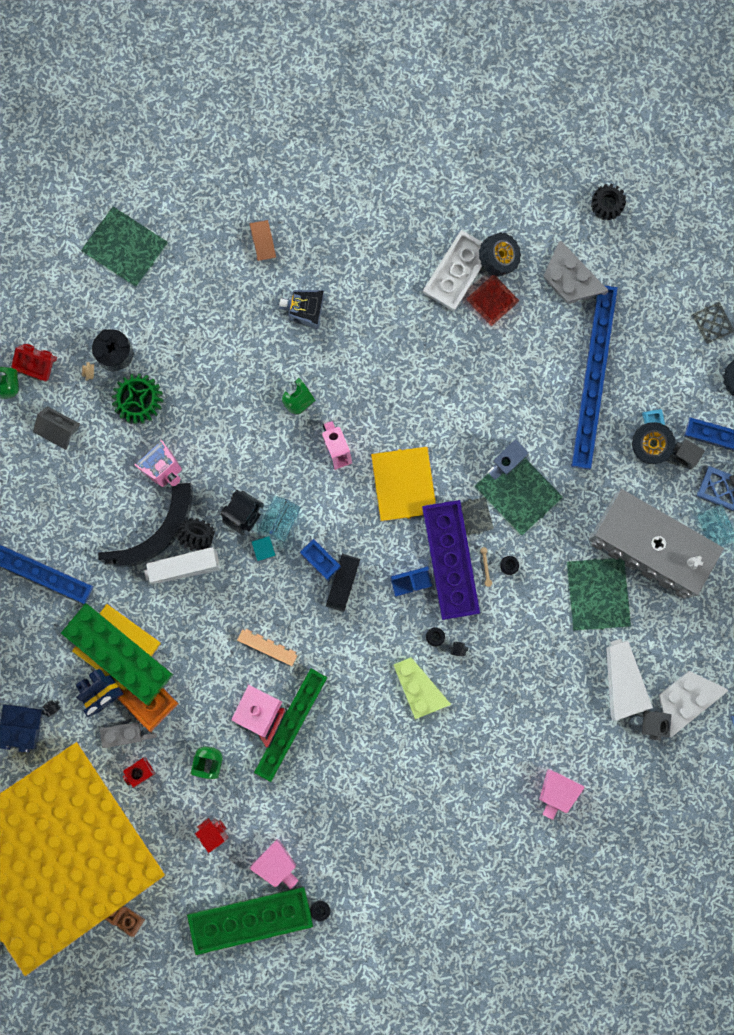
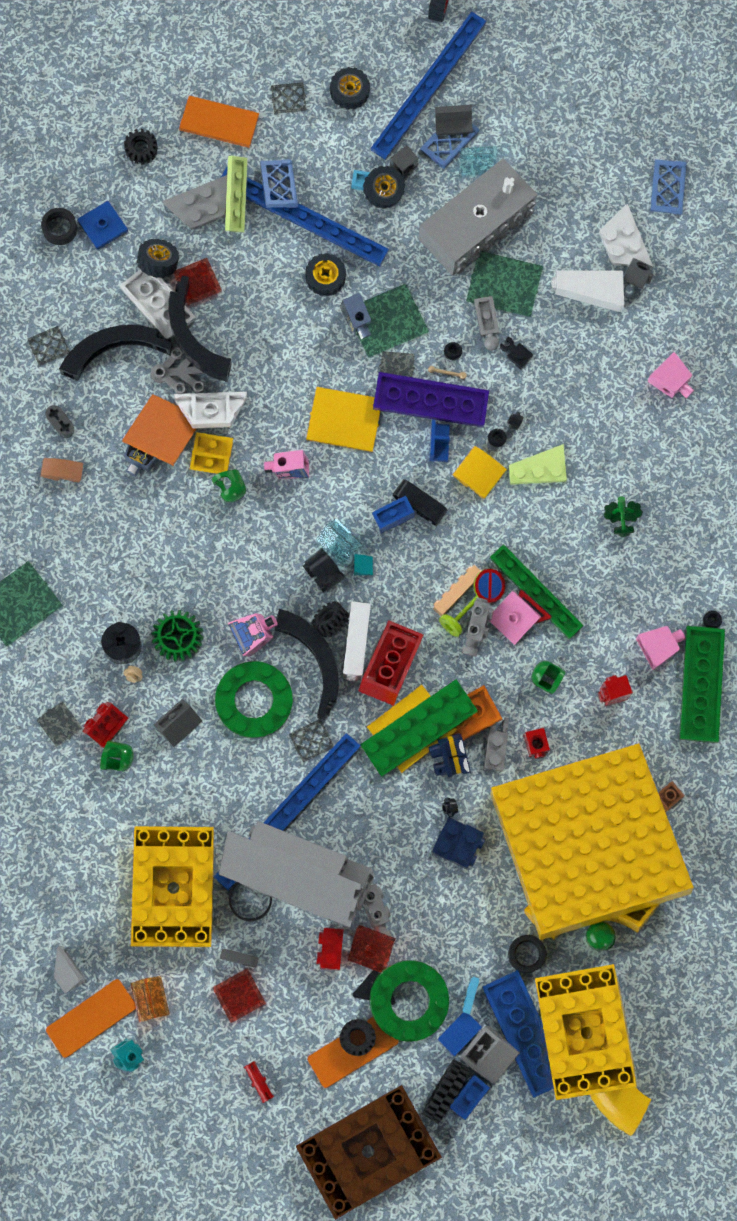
camera: 75 degrees left, 5 degrees down
none -> clear smoke window [27,326,70,366]
none -> clear smoke piece [37,701,82,747]
none -> black tyre [41,208,77,245]
none -> dark grey beam [45,405,74,438]
none -> black arch [59,325,173,381]
none -> blue plate [77,200,128,250]
none -> orange piece [122,394,197,466]
none -> light grey plant [150,347,205,394]
none -> black arch [168,275,232,382]
none -> white wing [174,392,247,428]
none -> orange tile [179,95,259,148]
none -> yellow slope [190,432,234,474]
none -> green plate [215,661,293,738]
none -> yellowish green plate [225,156,248,233]
none -> medium blue window [260,159,298,208]
none -> clear smoke window [289,719,334,763]
none -> black wheel [305,253,346,296]
none -> red slope [358,620,424,706]
none -> piece [439,568,506,637]
none -> yellow slope [452,446,507,499]
none -> light grey brick [462,598,494,657]
none -> light grey plate [474,296,499,351]
none -> black plate [499,337,533,369]
none -> dark green plant [604,496,643,537]

